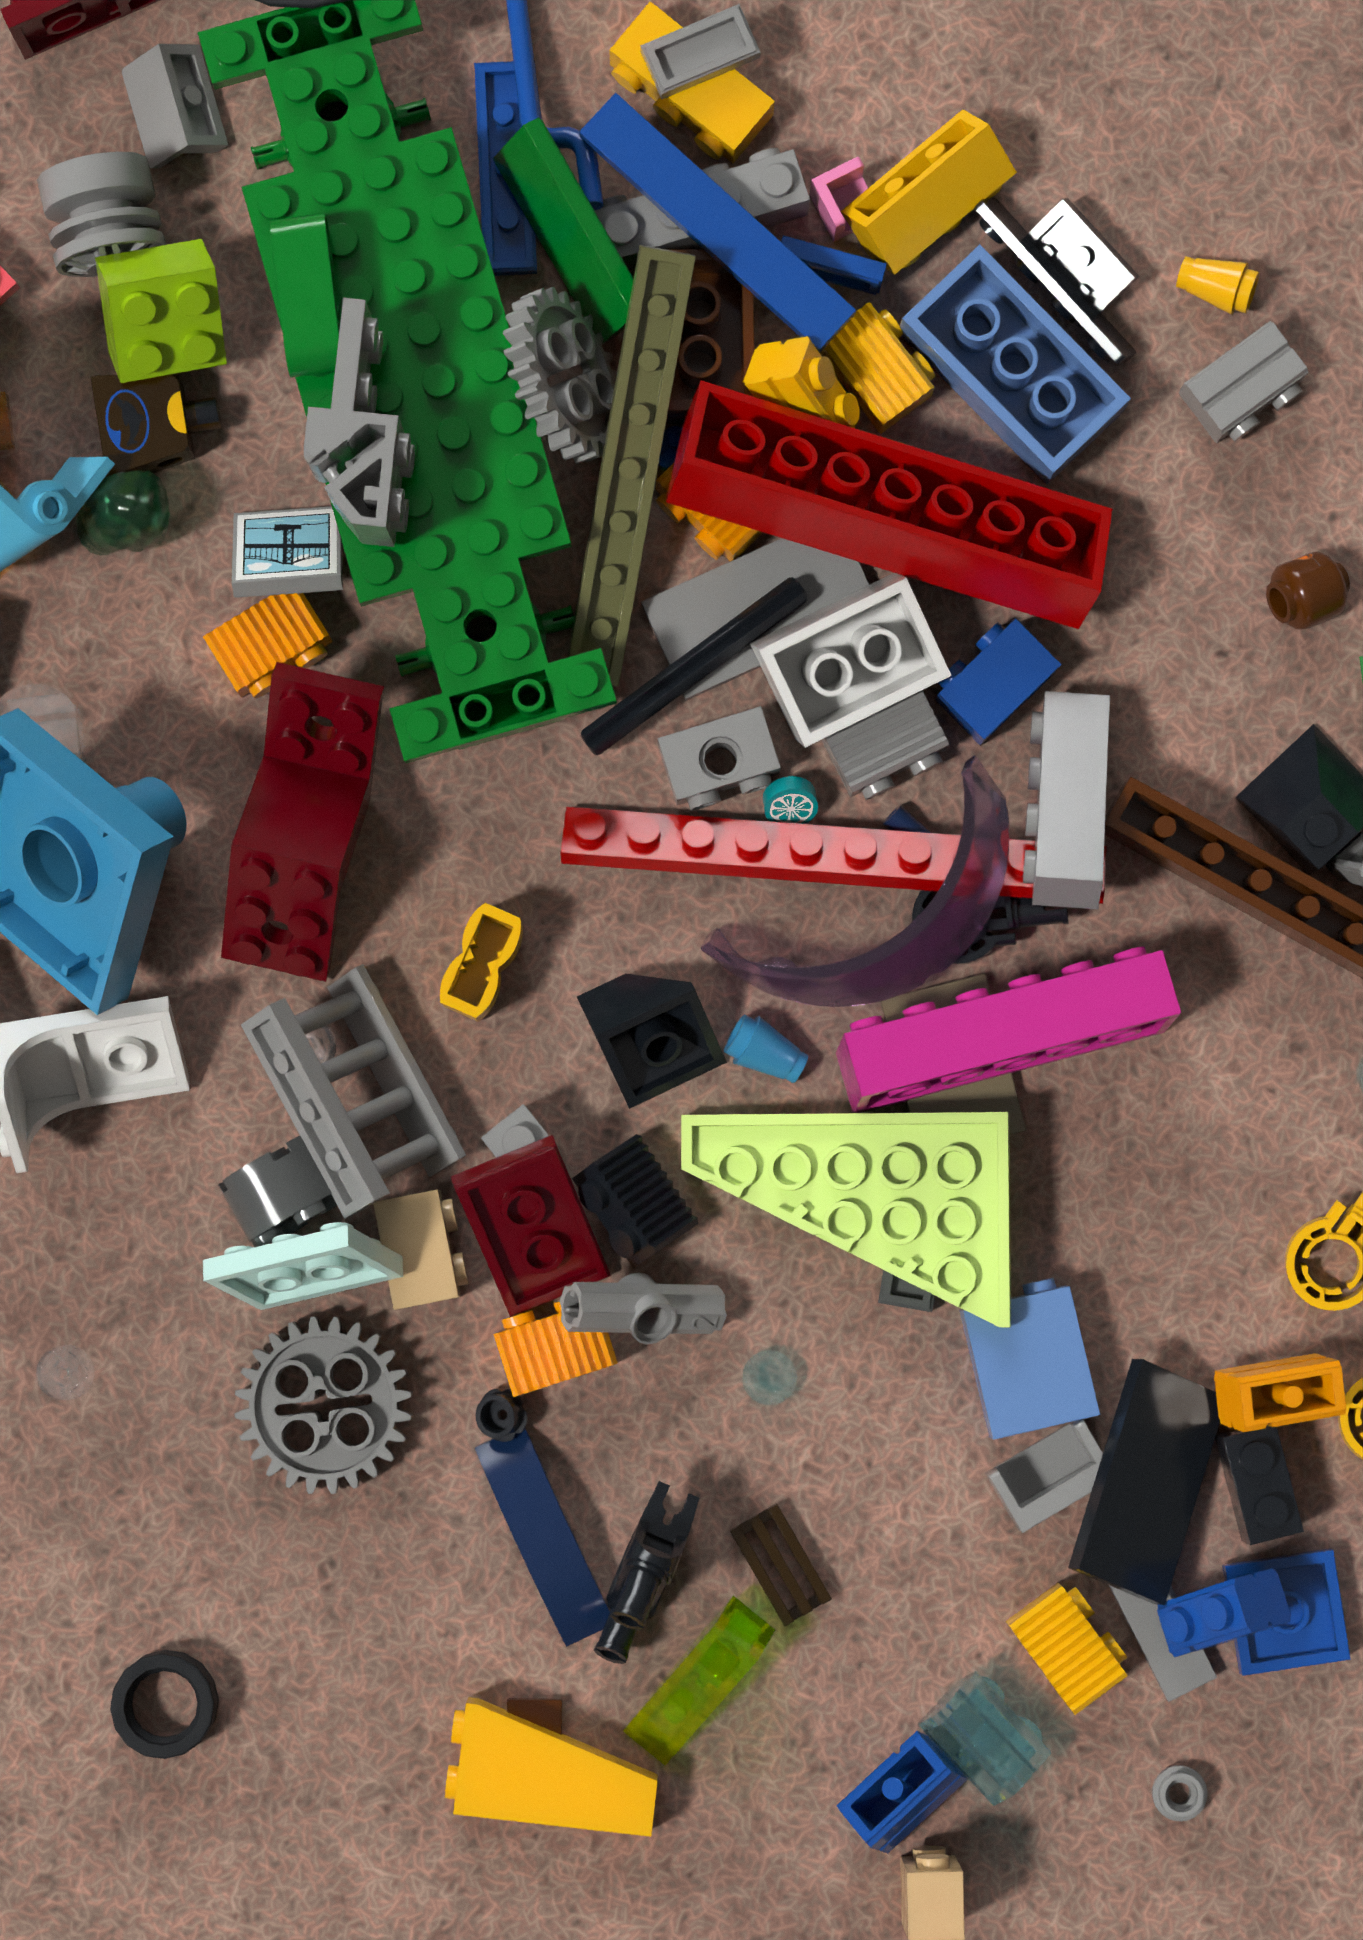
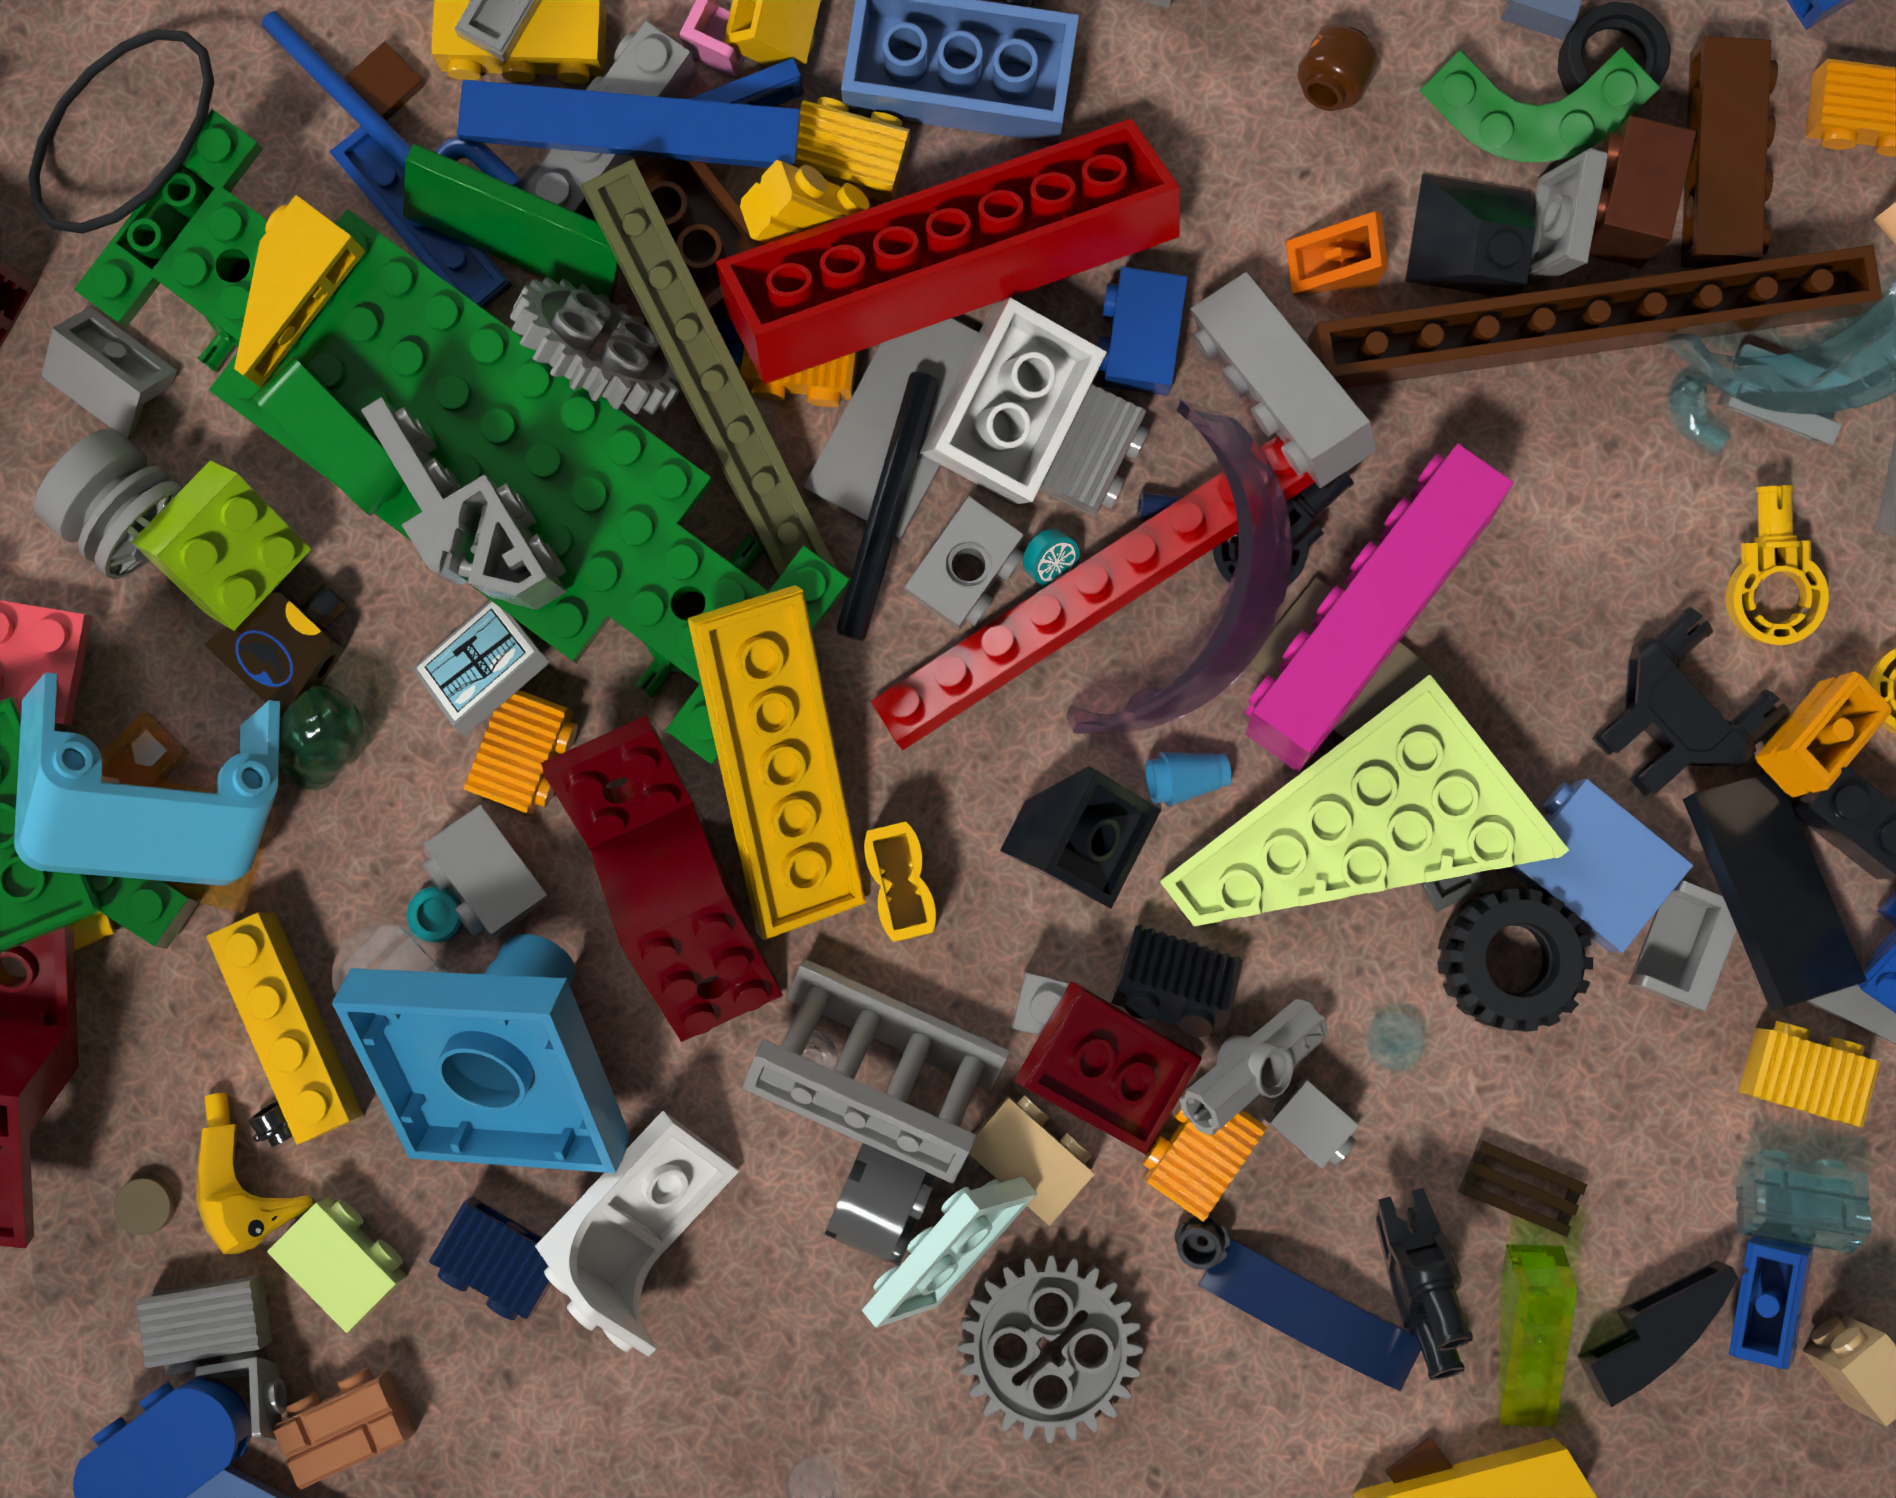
camera: 30 degrees left, 0 degrees up
none -> yellow slope [234,195,366,388]
none -> reddish brown tile [344,41,425,121]
none -> teal tile [406,887,463,943]
none -> light grey brick [421,805,547,942]
none -> yellow tile [687,585,866,940]
none -> light grey brick [1264,1077,1359,1169]
none -> orange slope [1286,211,1388,295]
none -> black tyre [1437,888,1594,1032]
none -> black slope [1577,1260,1738,1407]
none -> black connector [1592,607,1790,796]

